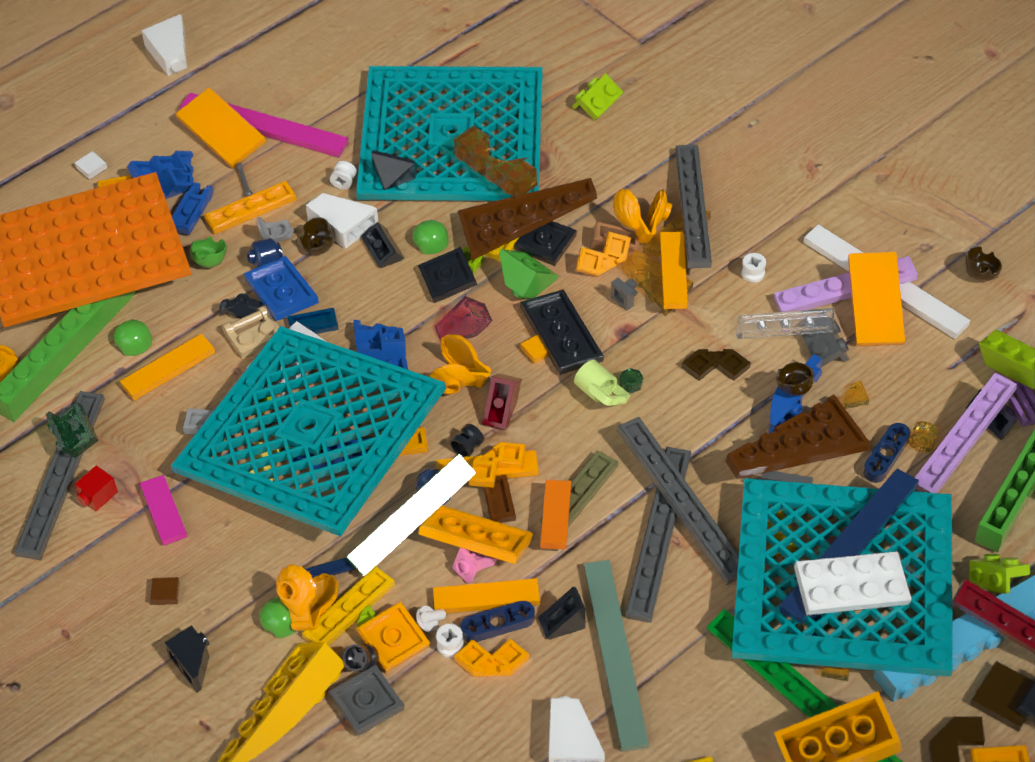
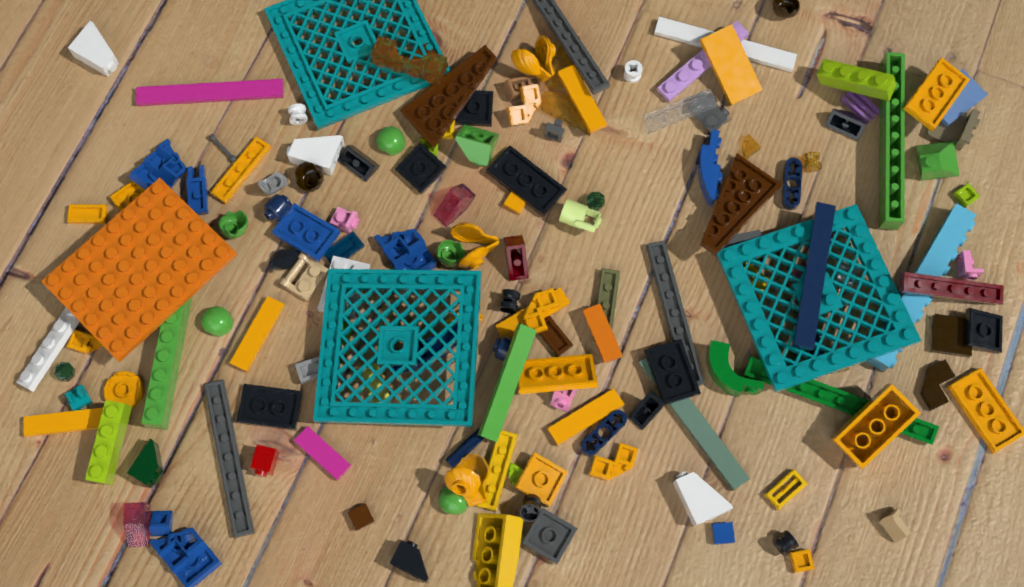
camera: 30 degrees left, 20 degrees up
clear green bracket [45,401,99,458] -> none
white tile [75,151,107,180] -> none
light orange tile [175,88,266,169] -> none
black slope [371,150,416,190] -> none
white plate [416,606,446,632] -> none
white wheel [436,624,463,658] -> none
dark grey tile [617,417,739,585] -> none
dark brown tile [682,349,751,381] -> none
dark brown hair [776,362,814,397] -> none
white plate [794,552,911,615] -> none
lavender plate [915,372,1017,493] -> none
lime bracket [969,554,1030,594] -> none
none -> light orange tile [67,204,108,224]
none -> black tile [236,384,303,431]
none -> bright pink bracket [329,207,360,234]
none -> bright green hair [436,240,466,267]
none -> black tile [644,339,701,405]
none -> green arch [706,340,764,397]

